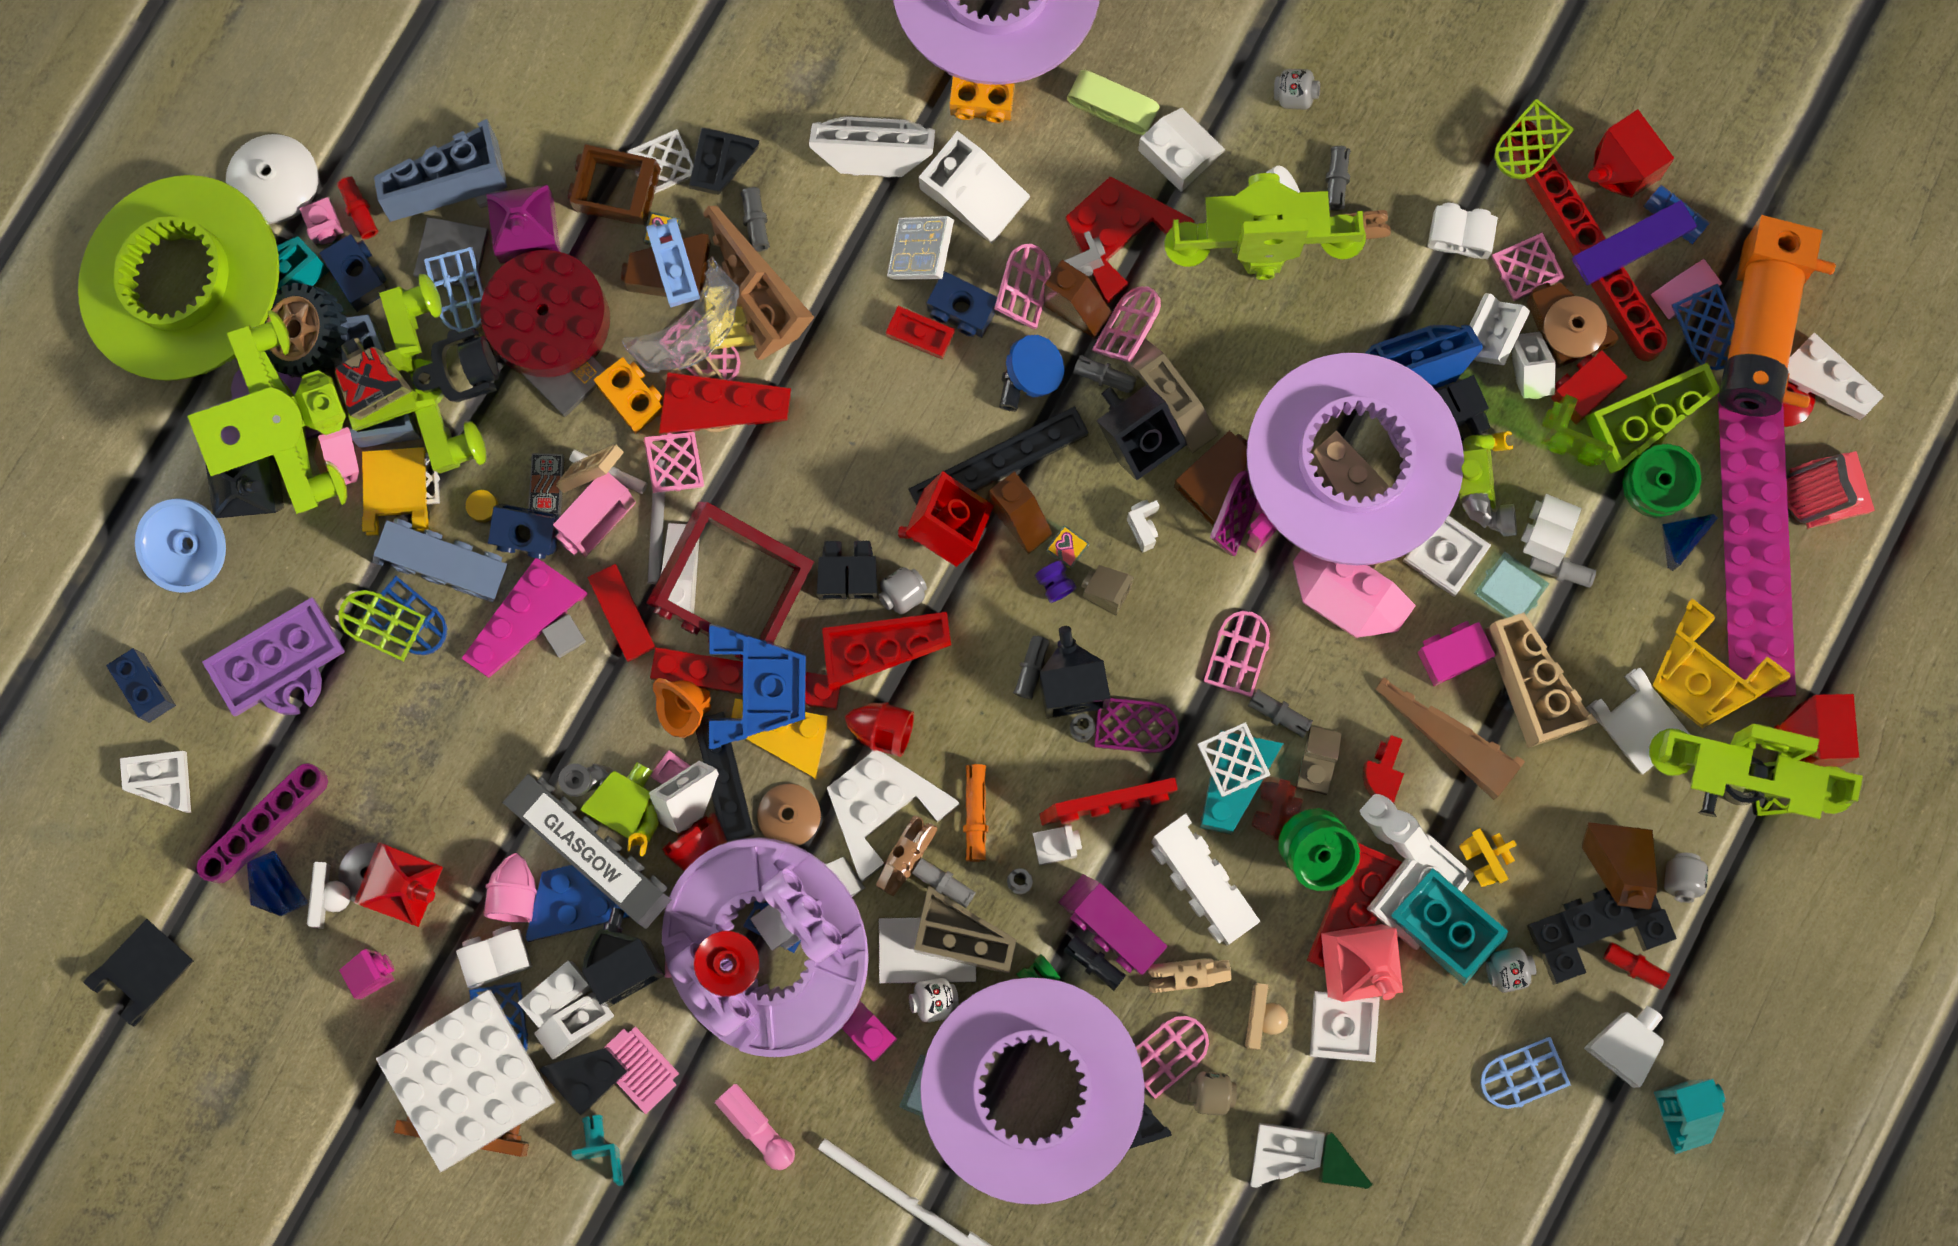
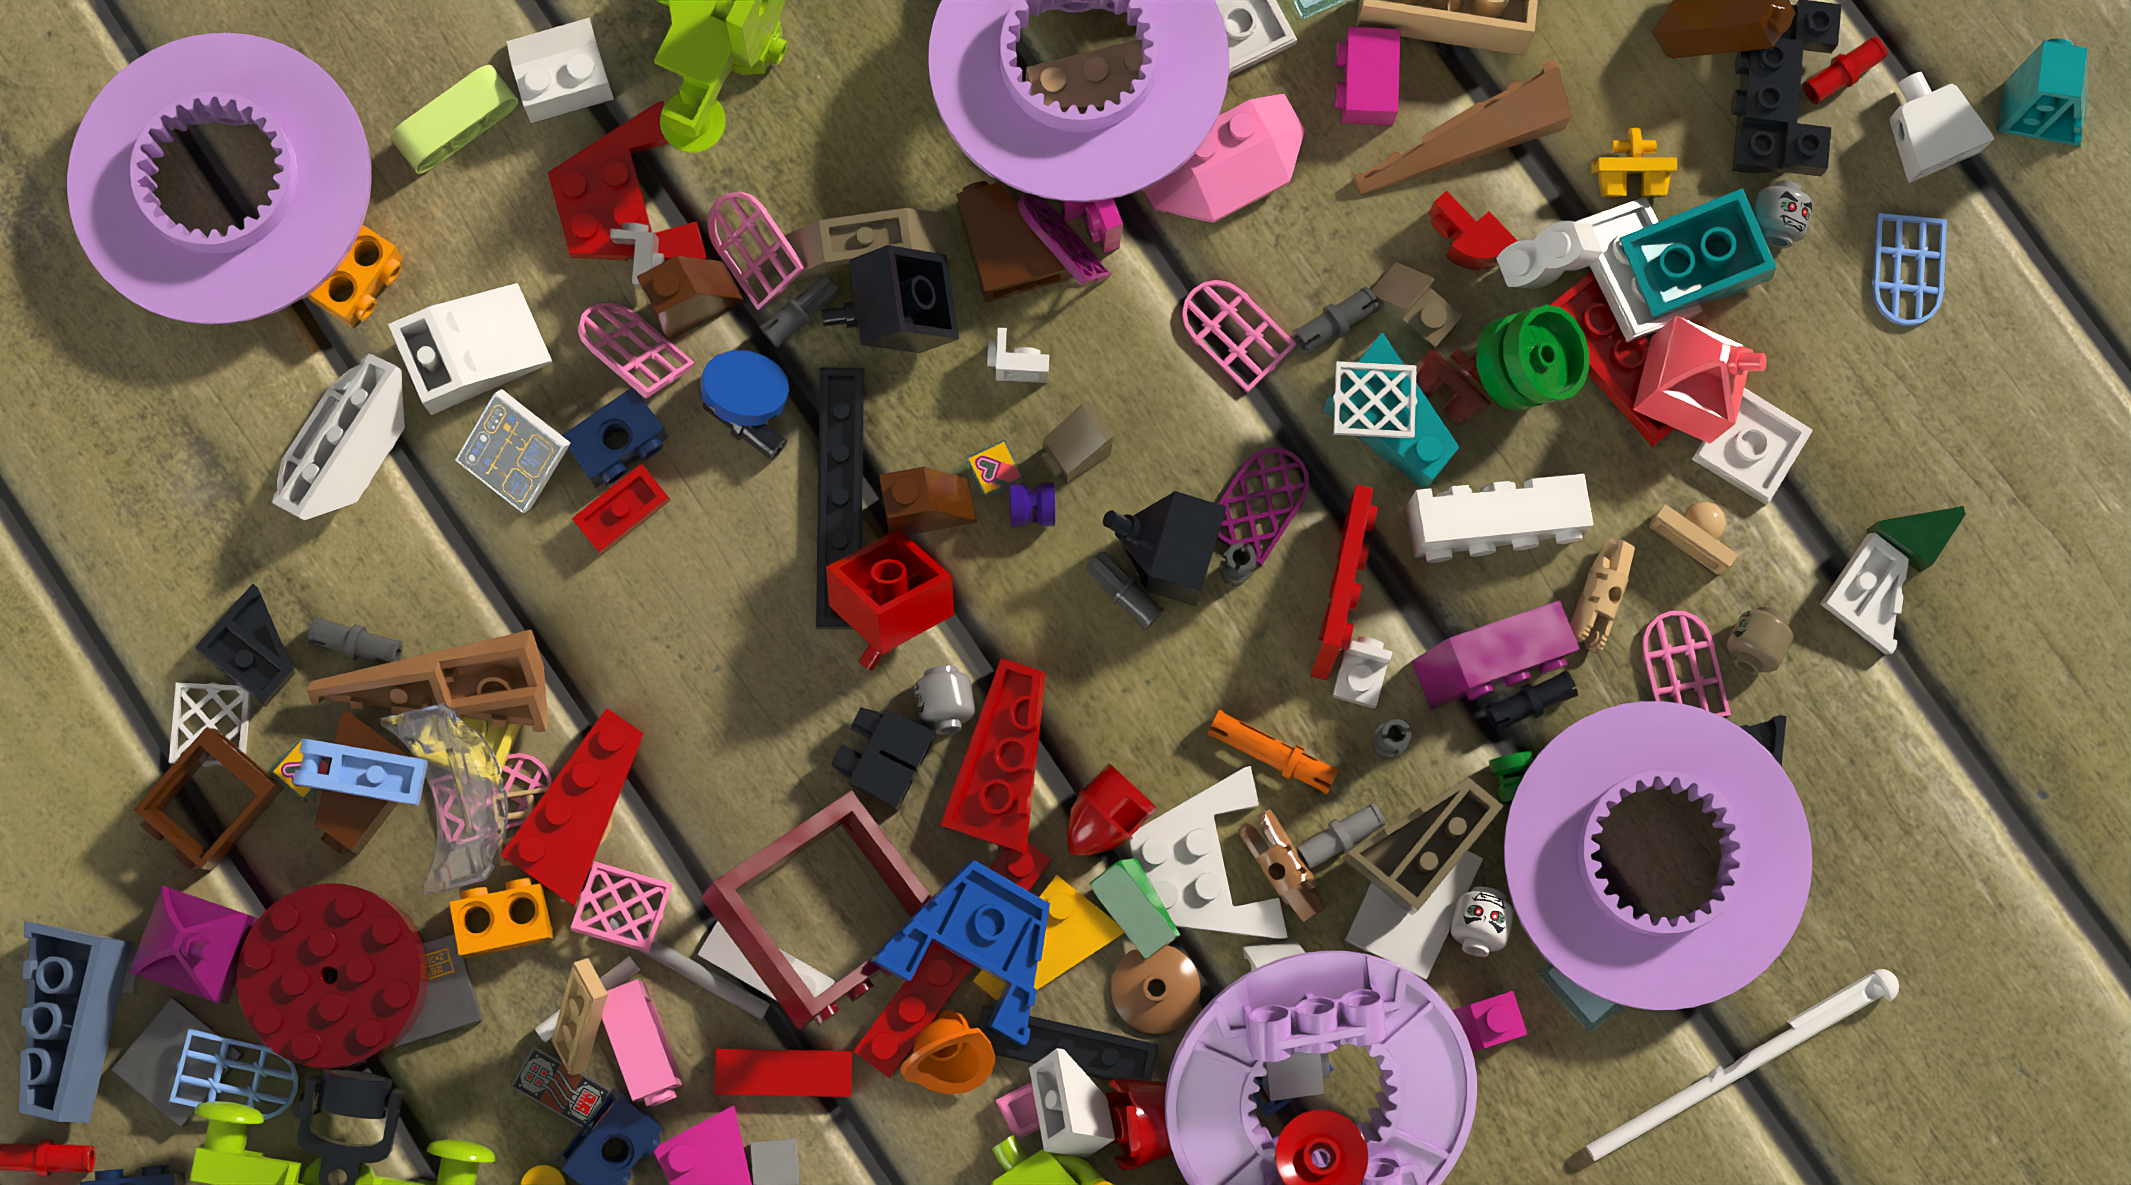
camera: 75 degrees left, 0 degrees up
none -> slope [1090,858,1180,959]

